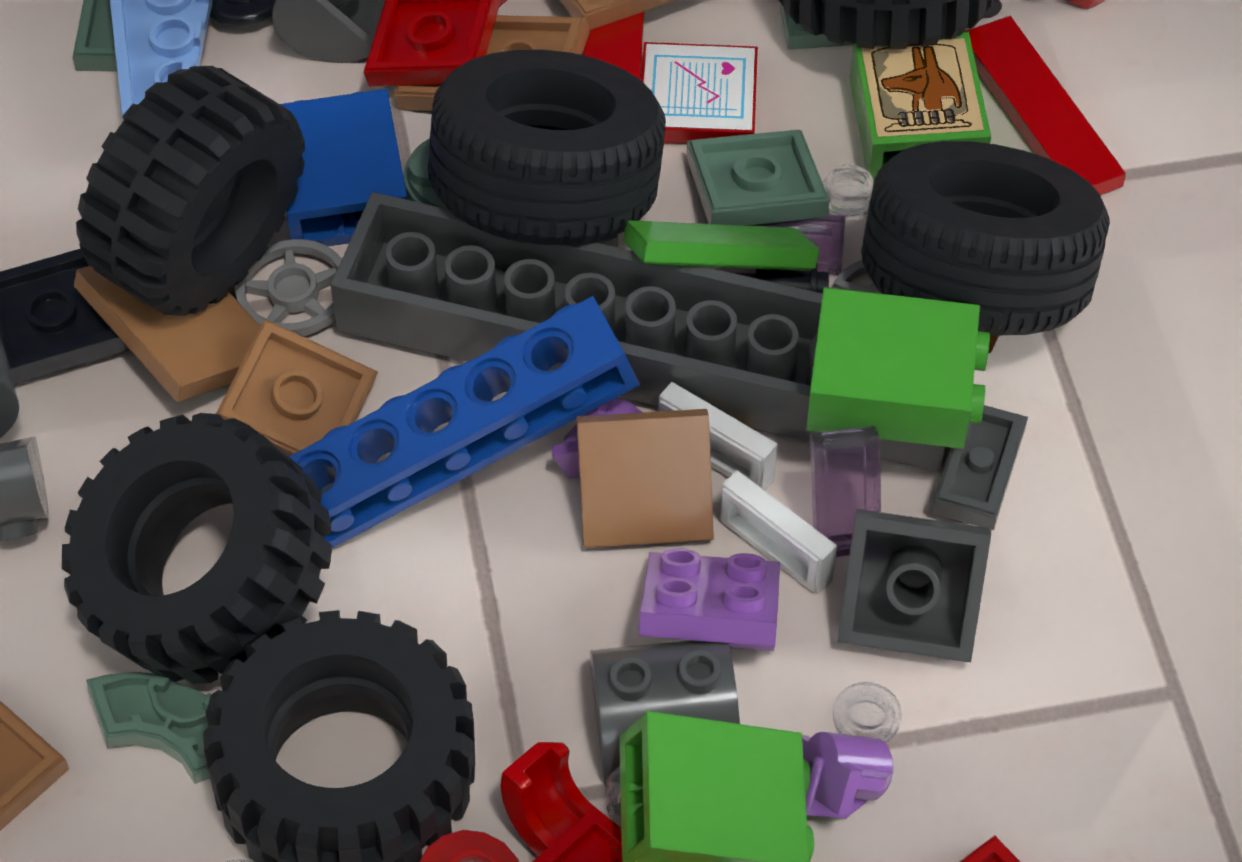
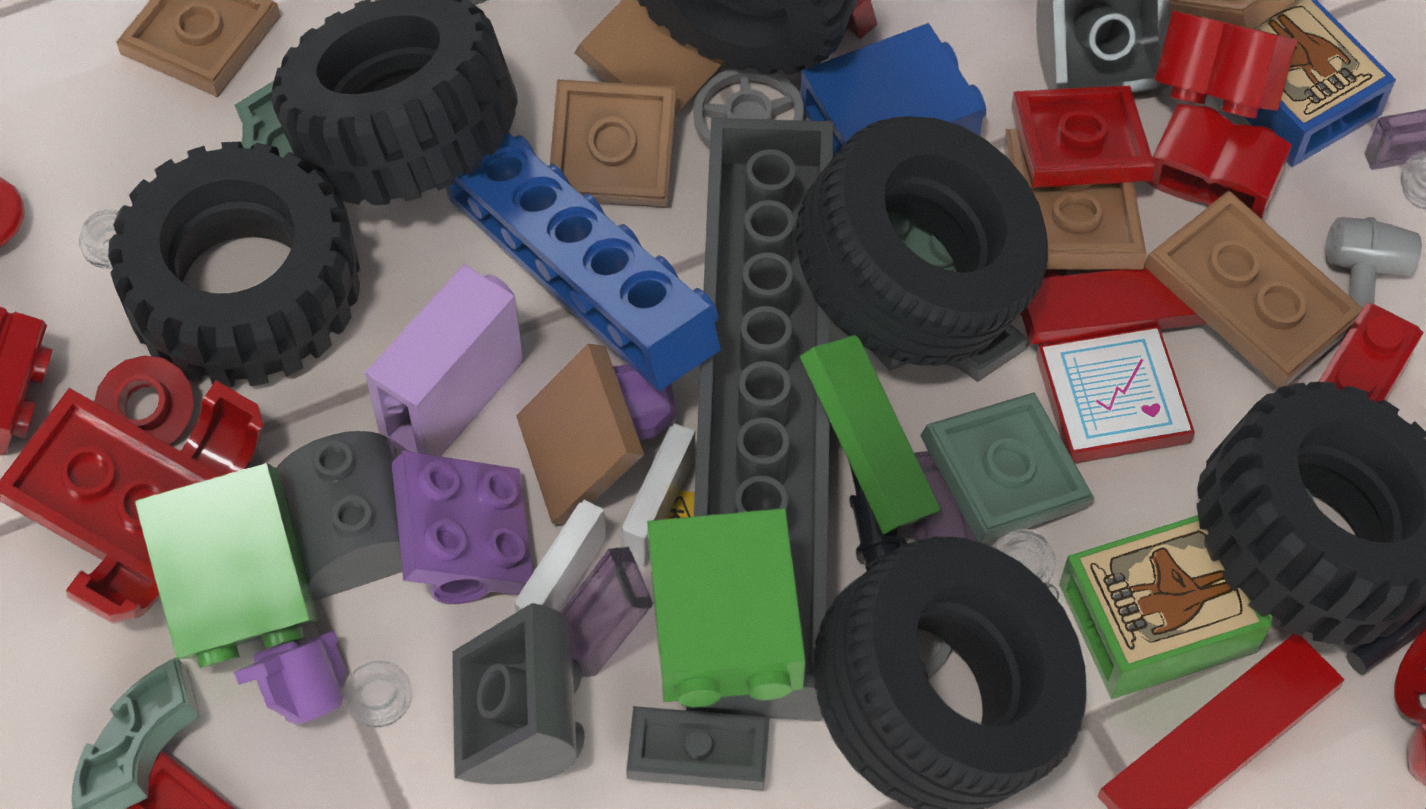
camera: 75 degrees right, 5 degrees up
none -> lavender brick [365,264,523,456]

